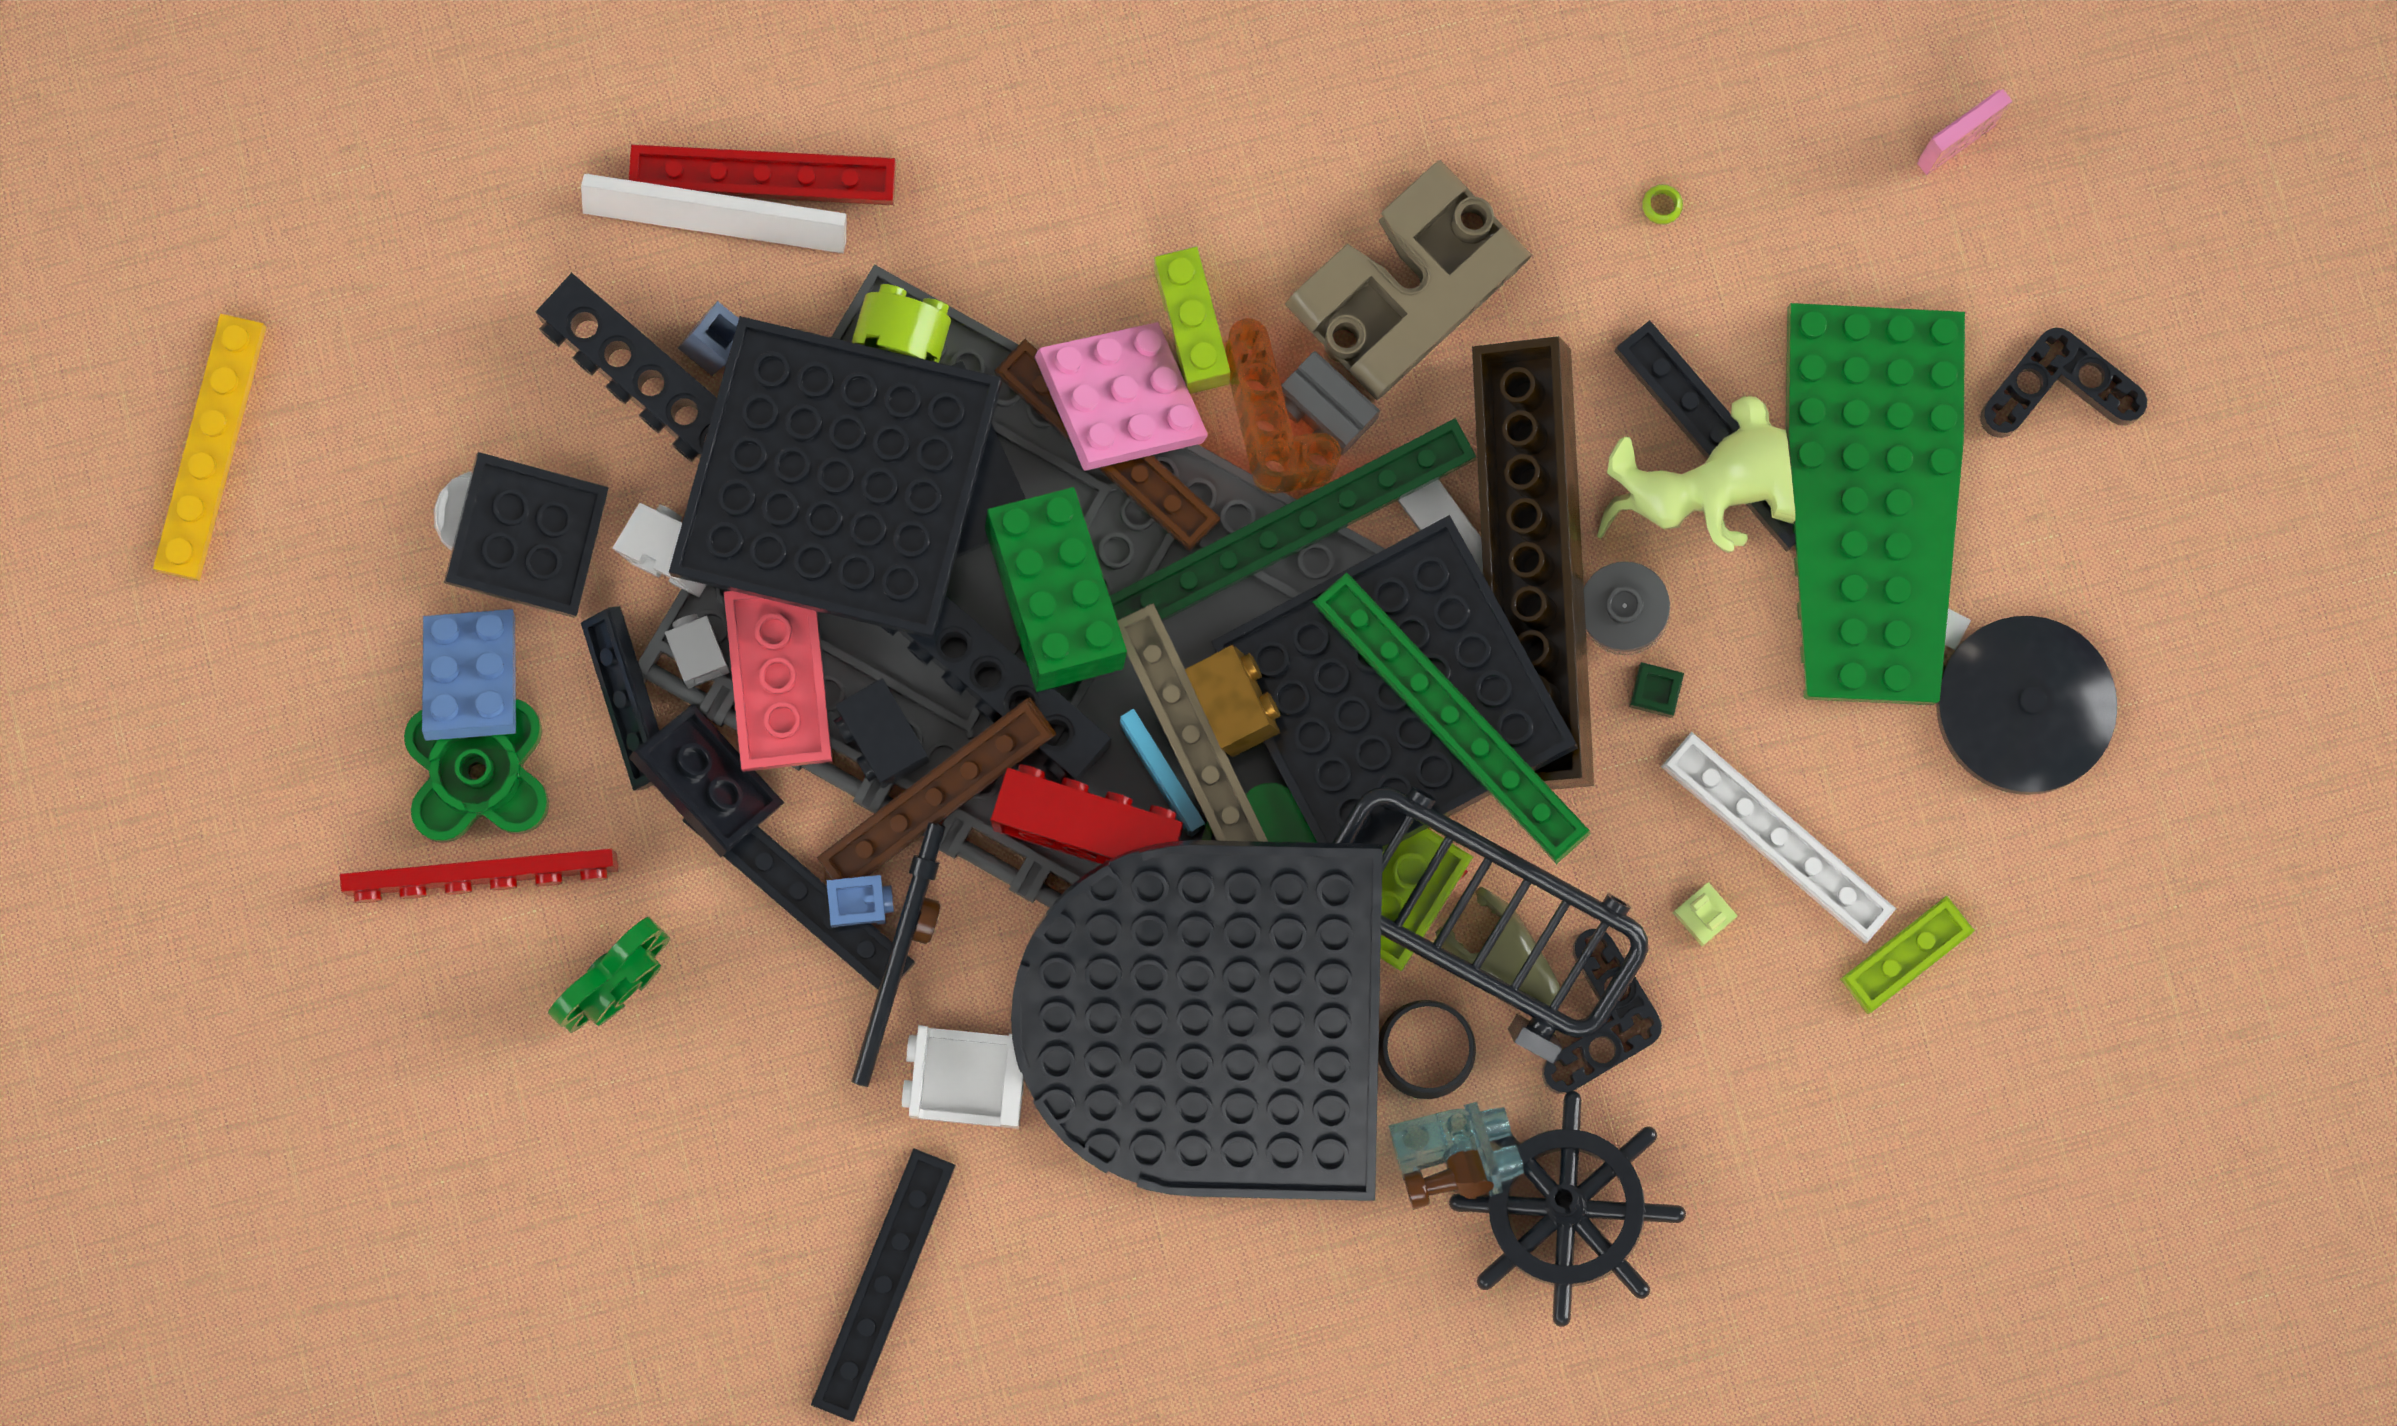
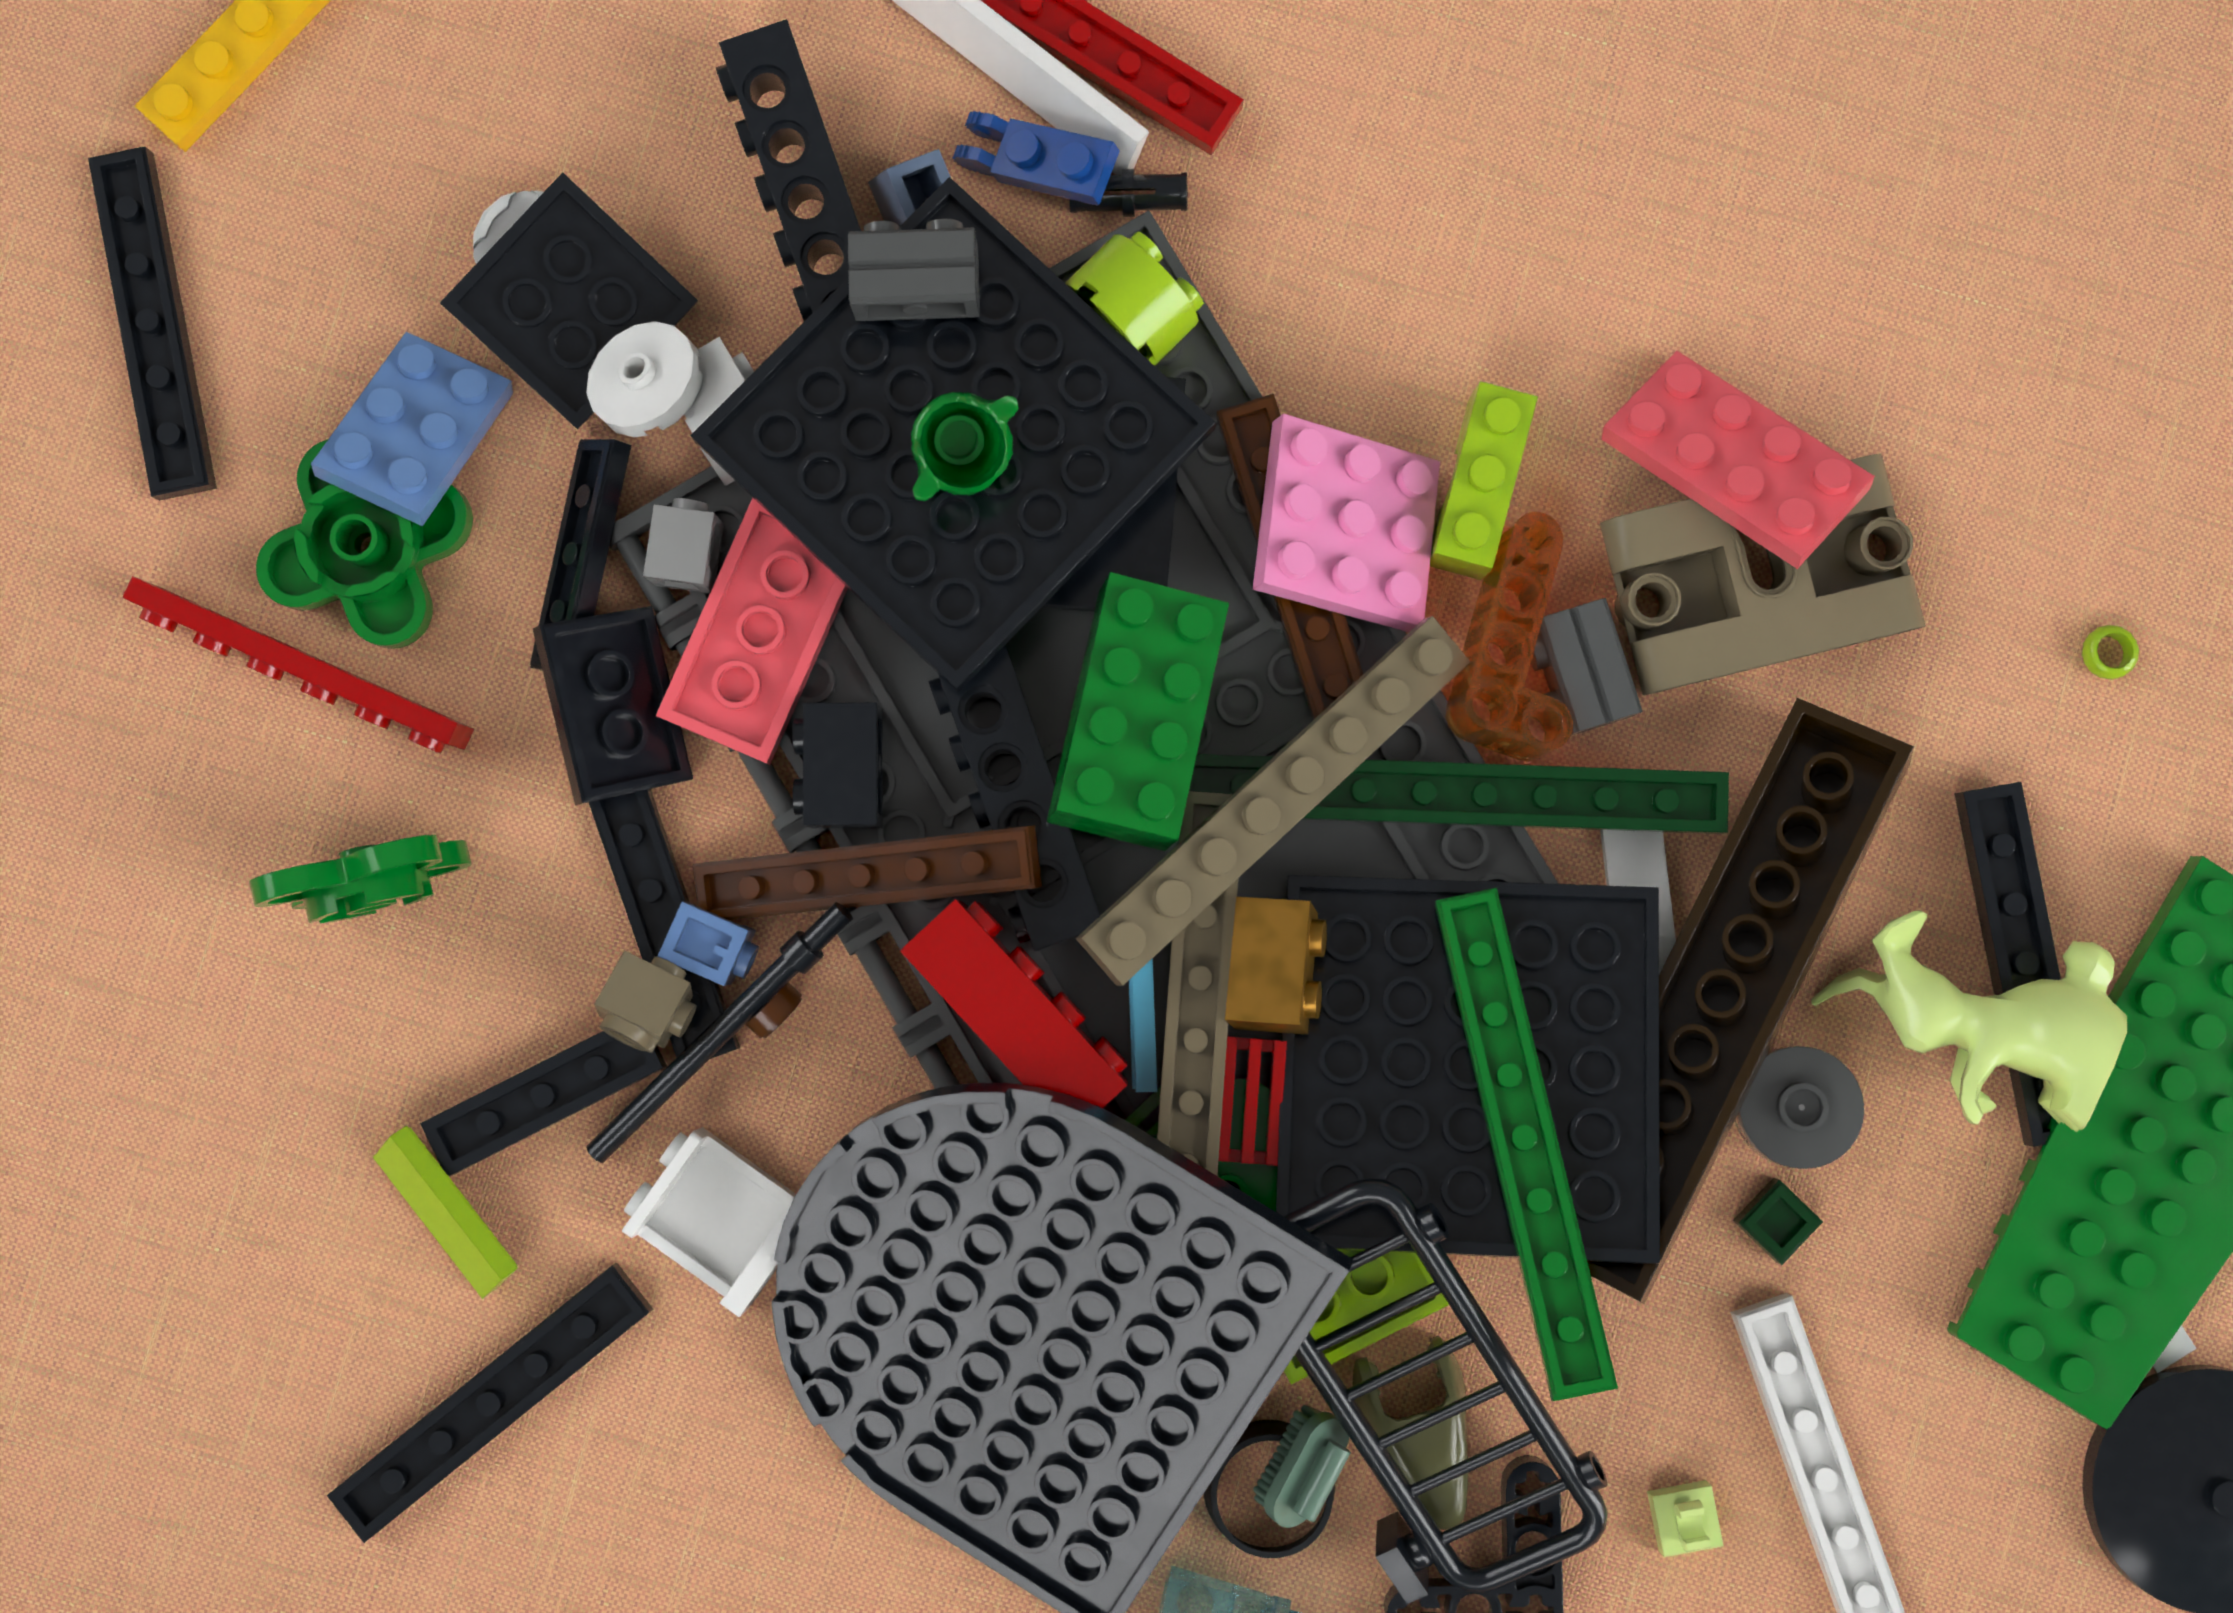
camera: 35 degrees right, 5 degrees up
none -> black tile [88,146,217,501]
none -> lime tile [373,1125,518,1299]
none -> black plate [420,1031,668,1177]
none -> white plate [586,321,703,438]
none -> dark tan brick [594,950,697,1053]
none -> dark grey brick [848,219,980,321]
none -> green hair [911,392,1019,501]
none -> blue hinge [952,111,1120,206]
none -> black pin [1069,169,1188,217]
none -> dark tan plate [1076,616,1470,986]
none -> red tile [1218,1036,1287,1166]
none -> sand green piece [1253,1405,1351,1528]
none -> coral plate [1601,351,1875,569]

